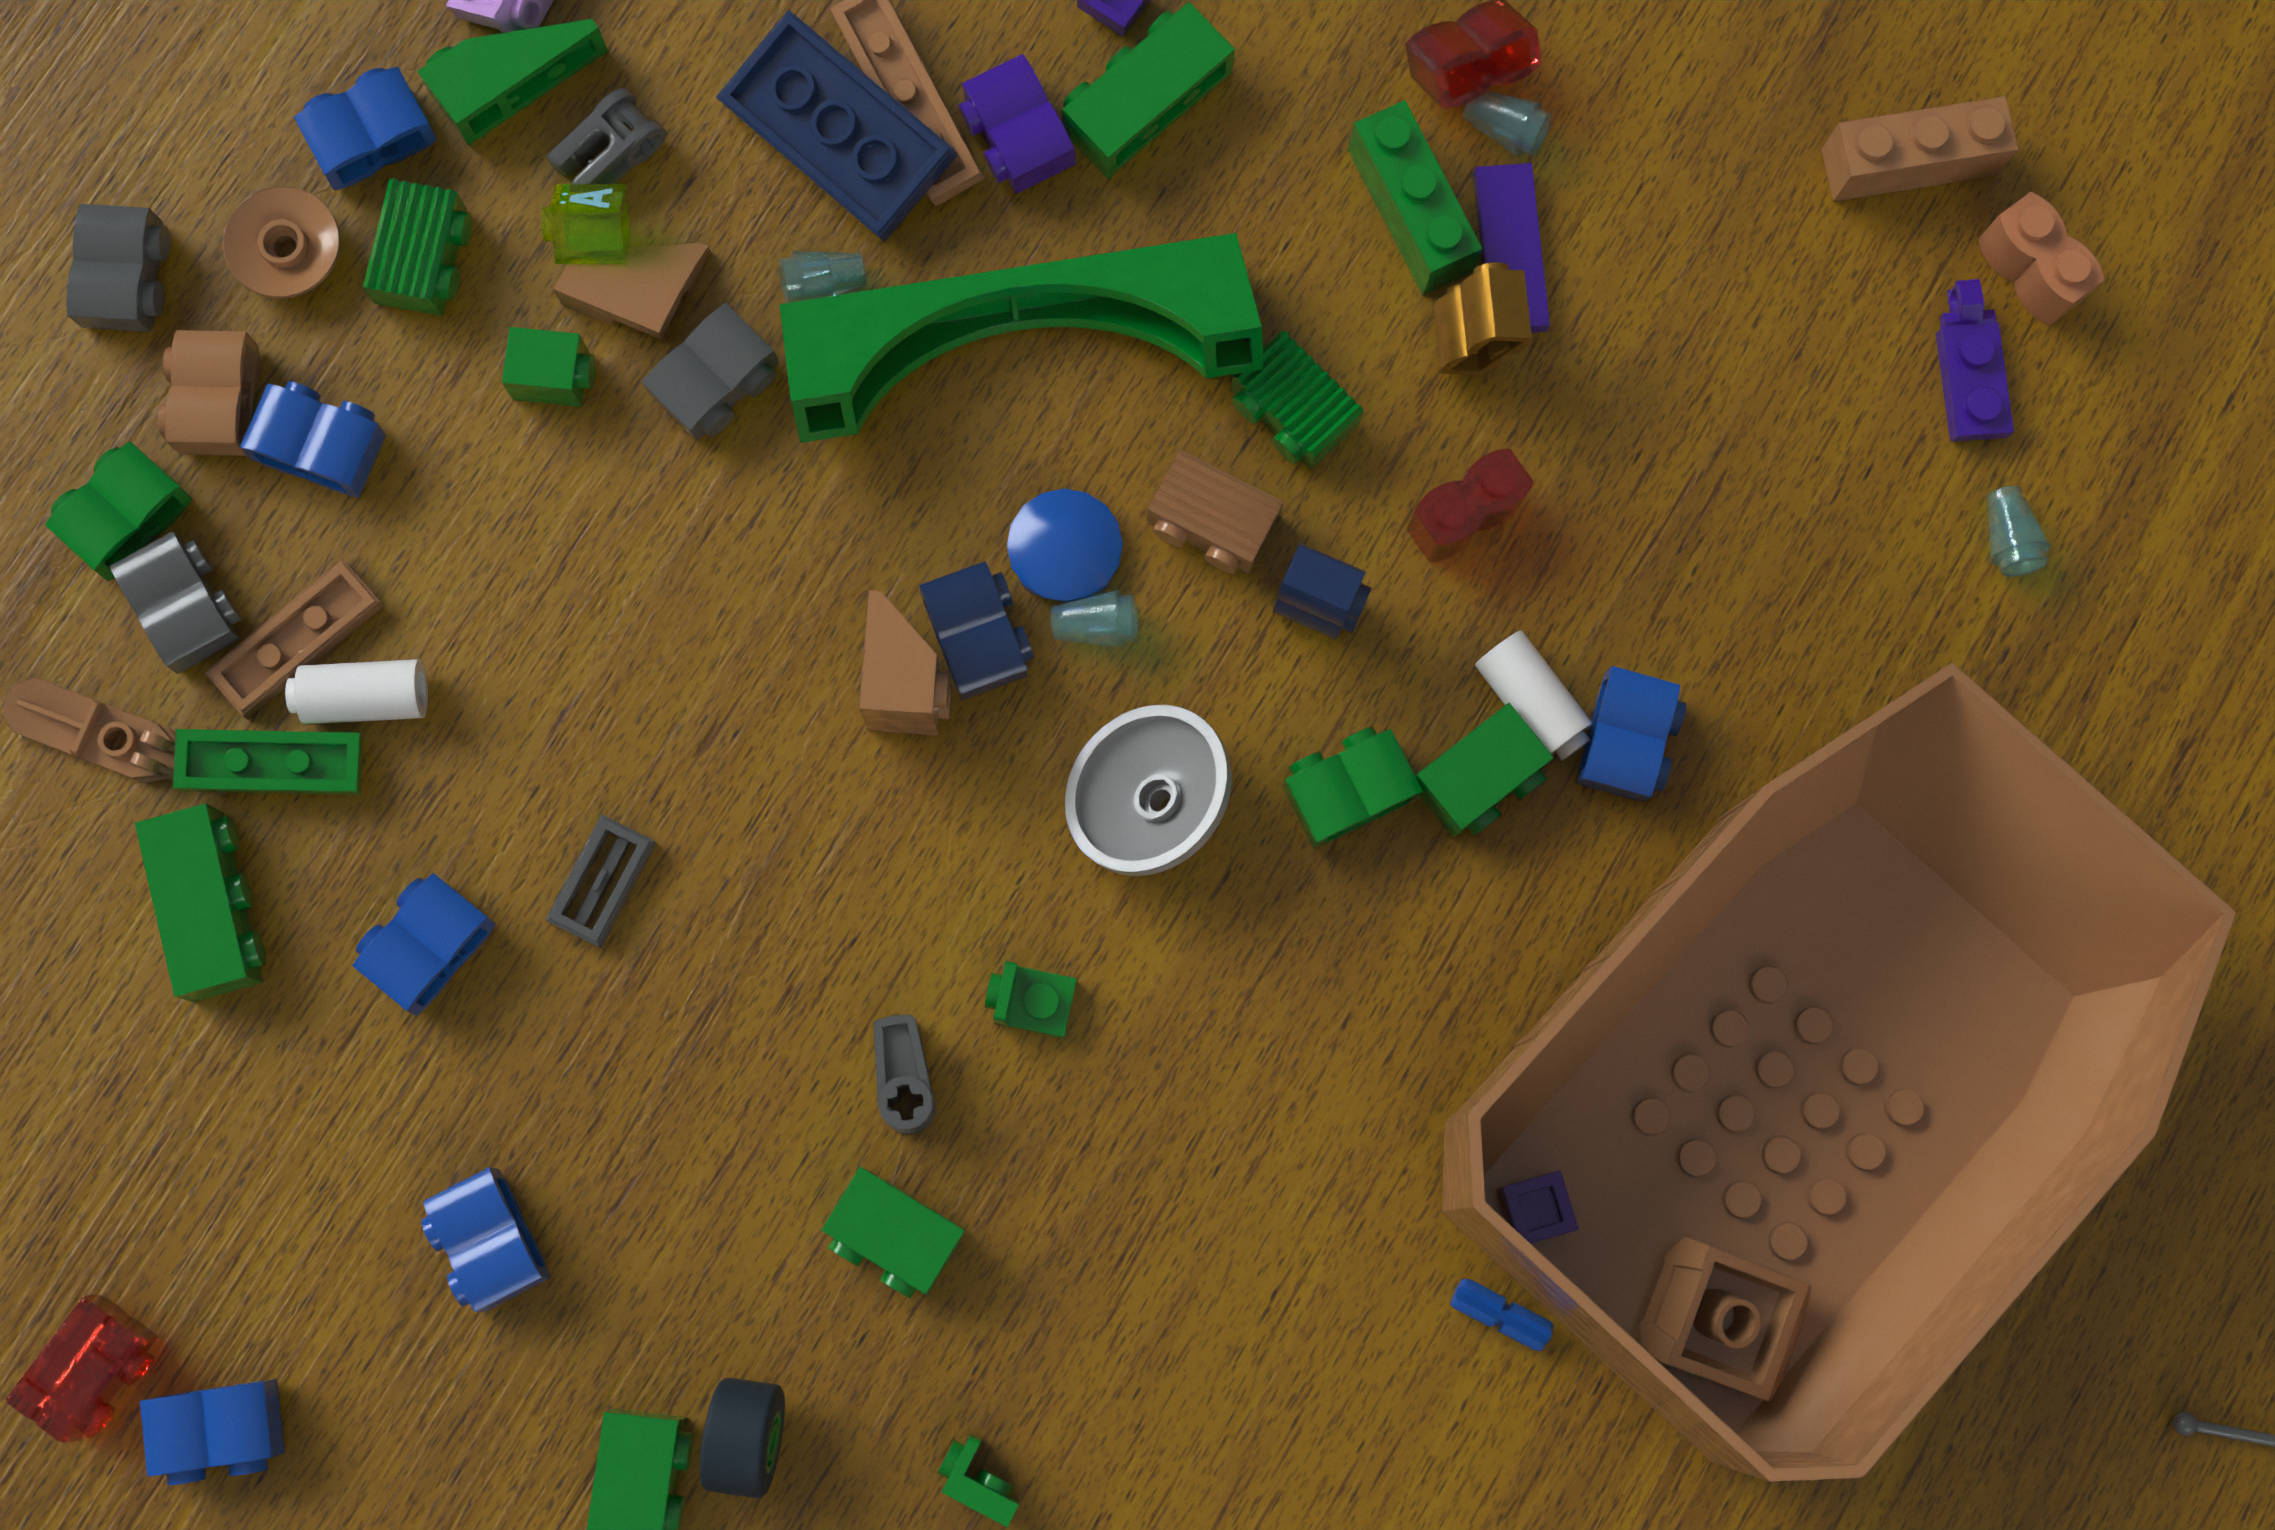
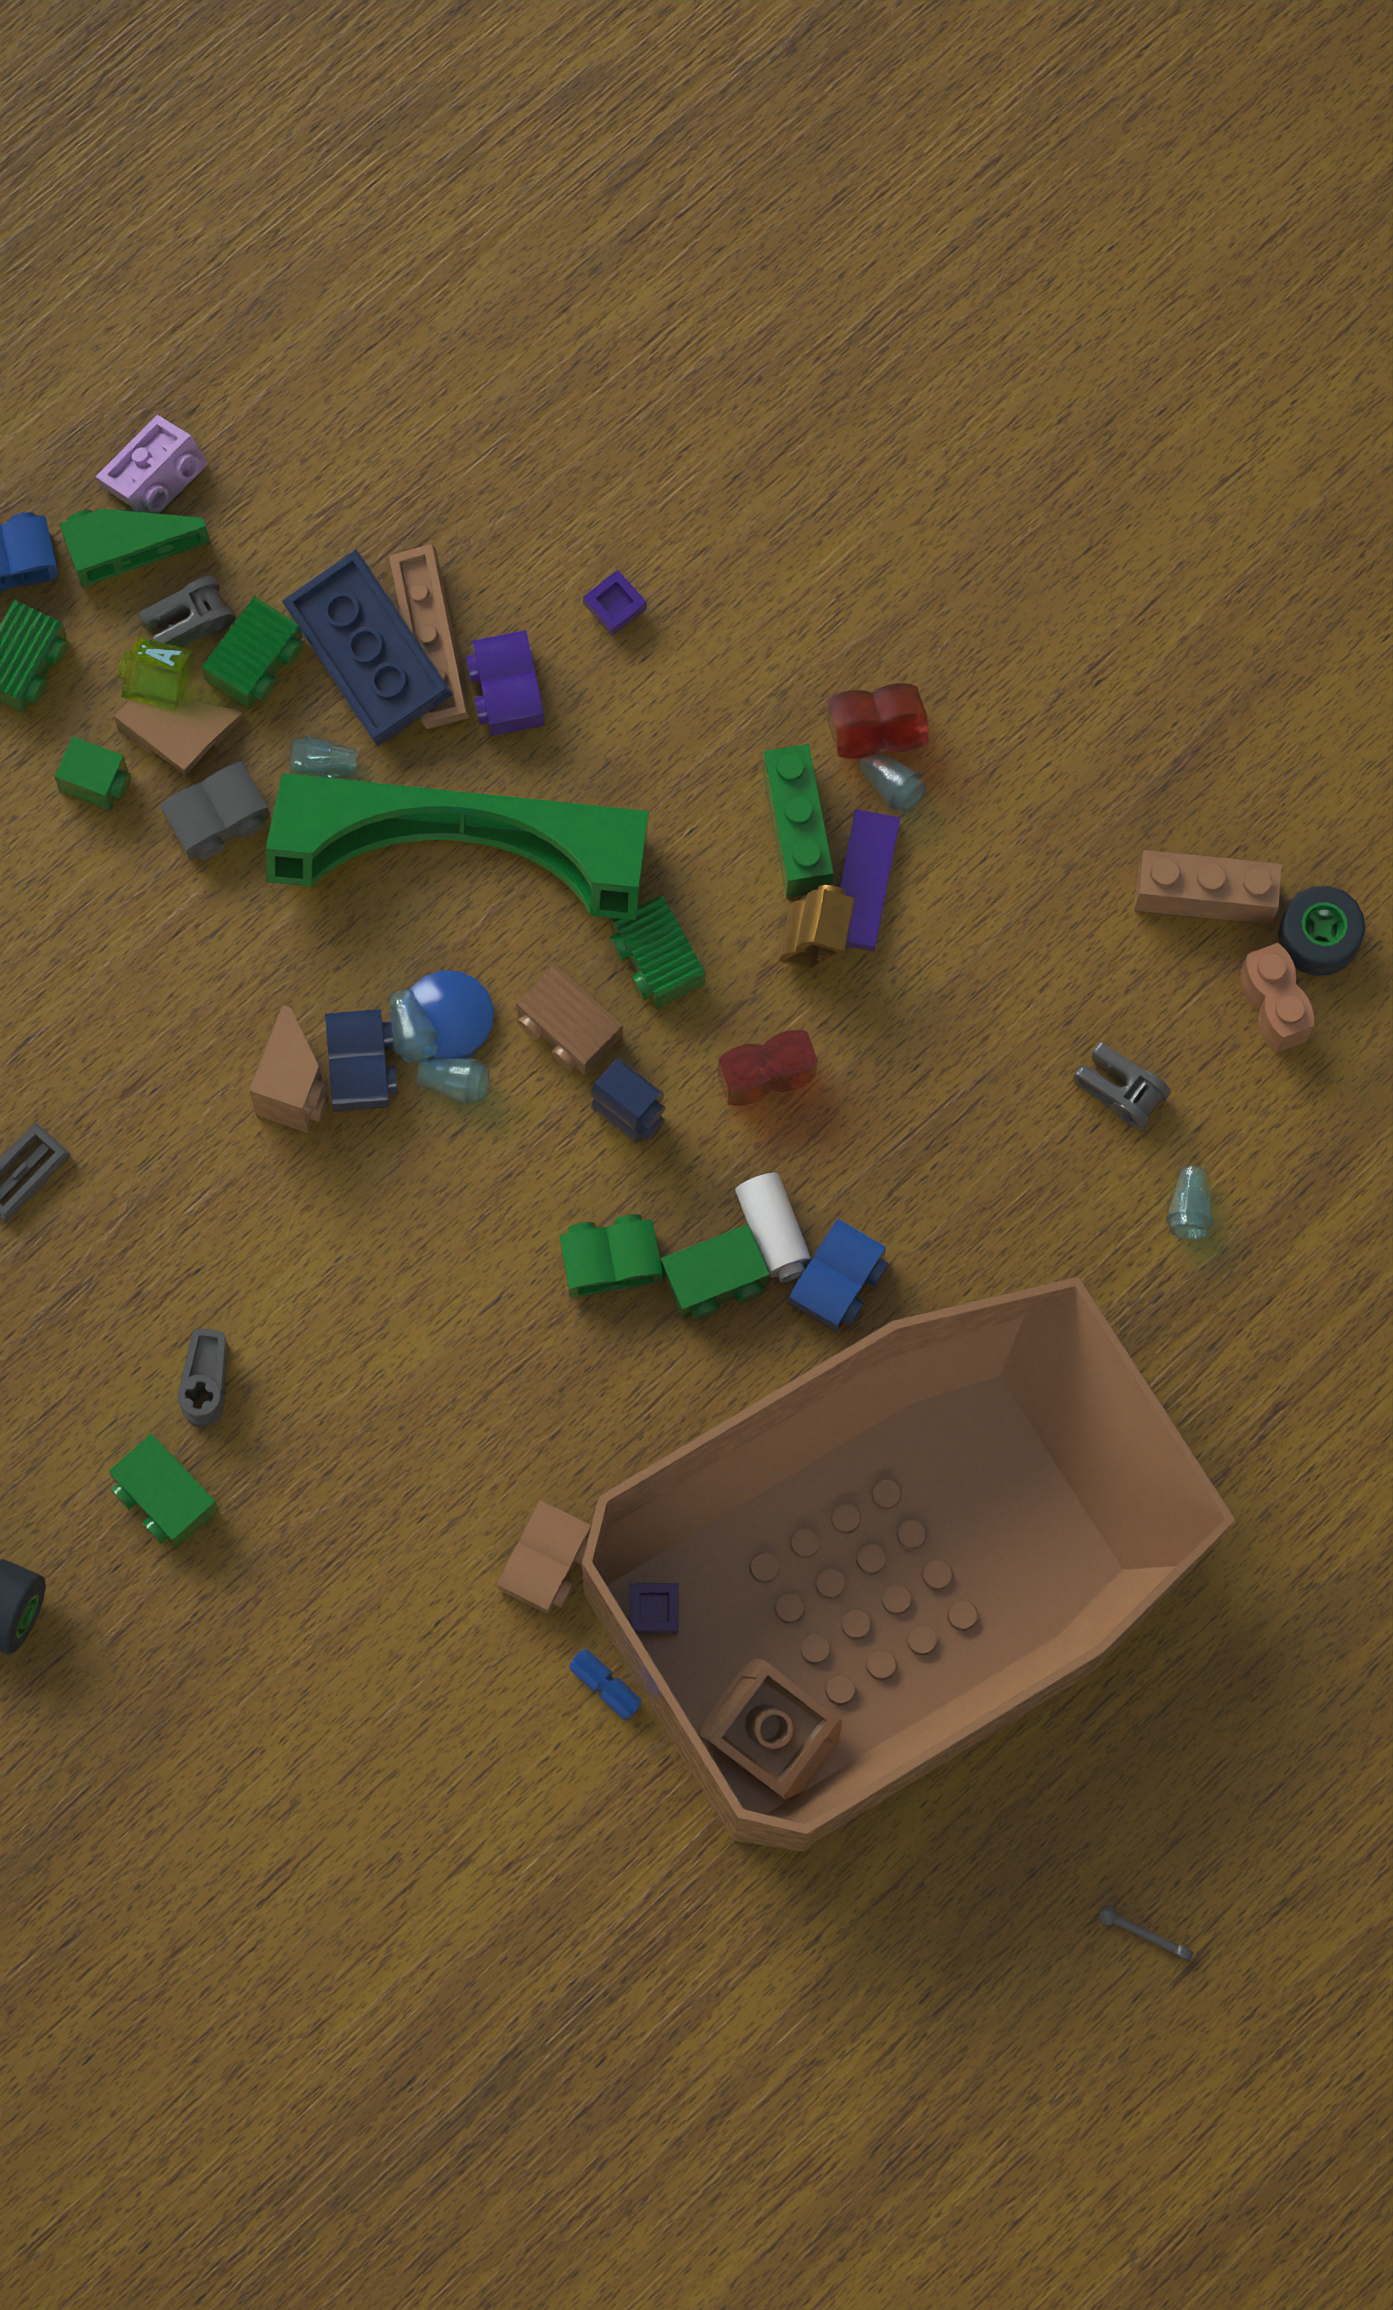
camera: 20 degrees right, 5 degrees down
green bracket [937,1433,1020,1528] -> none
green bracket [985,961,1077,1039] -> none
green brick [1062,2,1235,179] -> none
light grey dish [1065,705,1232,876] -> none
dark purple hinge [1936,279,2014,442] -> none
none -> green brick [202,596,303,709]
none -> clear light blue cone [388,990,439,1063]
none -> medium nougat brick [497,1500,592,1615]
none -> dark grey piece [1073,1042,1171,1130]
none -> black wheel [1278,886,1365,976]

